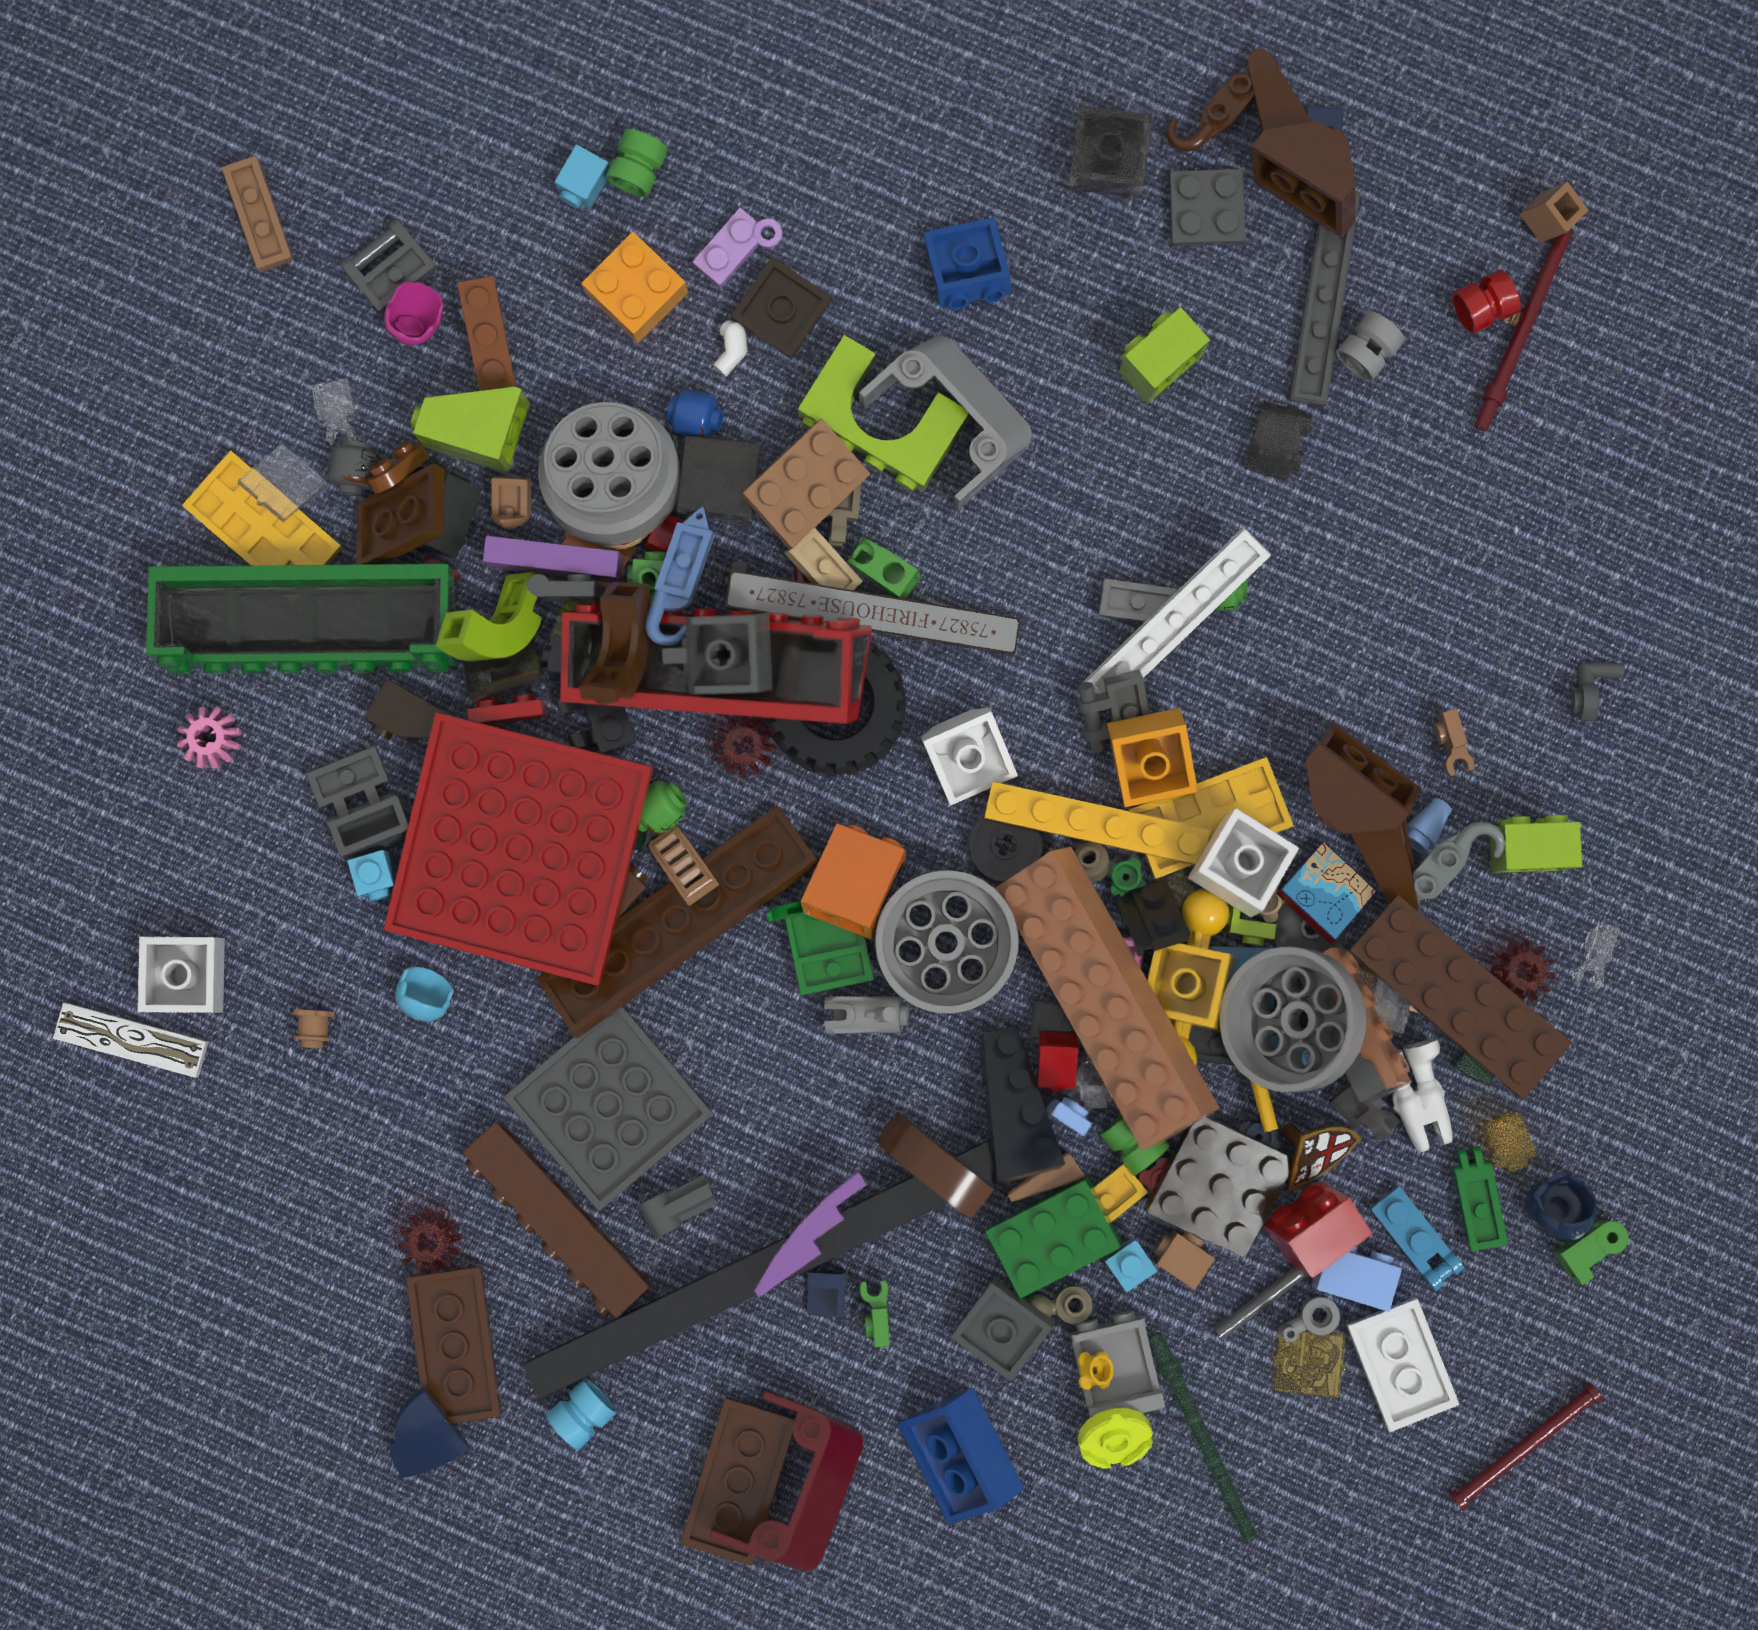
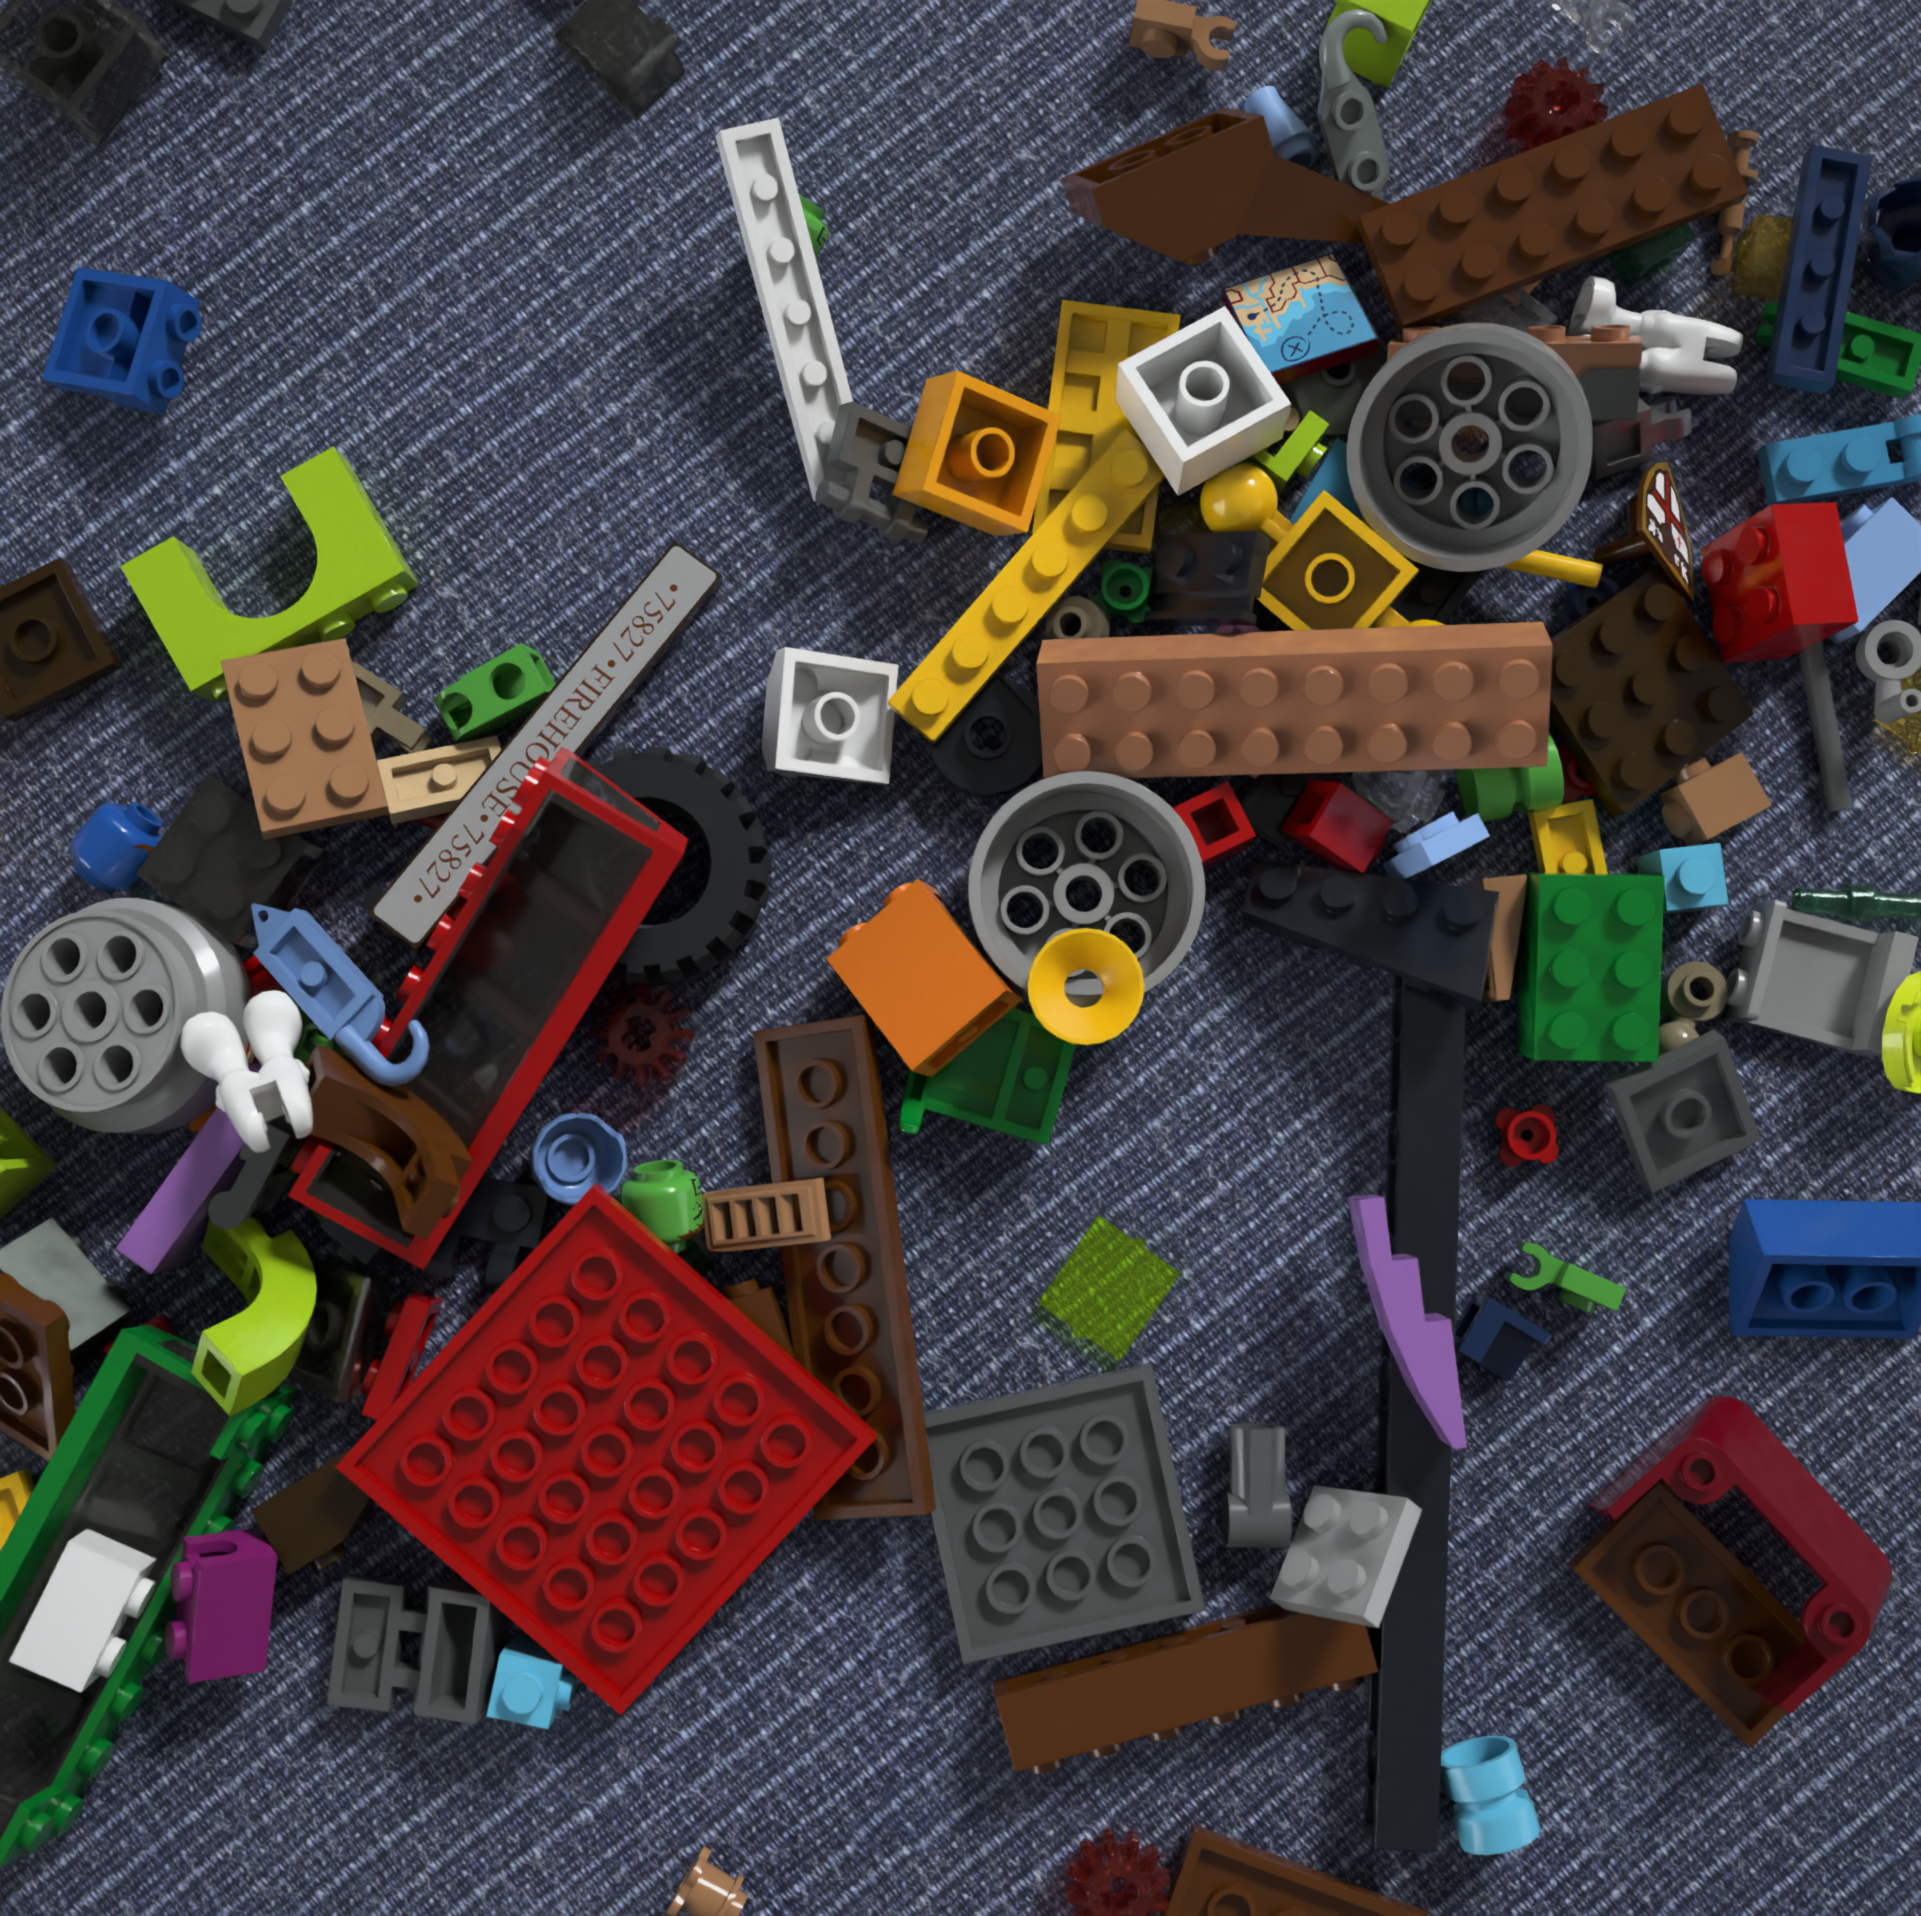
camera: 65 degrees left, 0 degrees up
bright pink gear [177,707,242,769] -> none
medium azure hair [395,966,454,1022] -> none
medium nougat plate [491,476,531,530] -> none
dark grey hinge [662,614,773,694] -> none
white arm [713,320,747,377] -> none
light grey piece [824,996,909,1034] -> none
light grey windscreen [859,336,1032,511] -> none
reddish brown arch [876,1113,994,1219] -> none
yellow plate [1077,1351,1114,1390] -> none
flat silver plate [1098,578,1177,623] -> none
lime brick [1119,307,1210,404] -> none
none -> white brick [9,1529,157,1692]
none -> magenta brick [165,1528,277,1683]
none -> white piece [179,990,313,1153]
none -> medium blue hair [529,1112,628,1206]
none -> yellow piece [1027,928,1145,1045]
none -> clear neon green piece [1038,1215,1180,1361]
none -> red brick [1173,781,1256,870]
none -> light grey plate [1270,1485,1422,1628]
none -> red plate [1494,1104,1559,1167]
none -> medium nougat piece [1711,130,1759,276]
none -> dark blue plate [1765,144,1872,394]

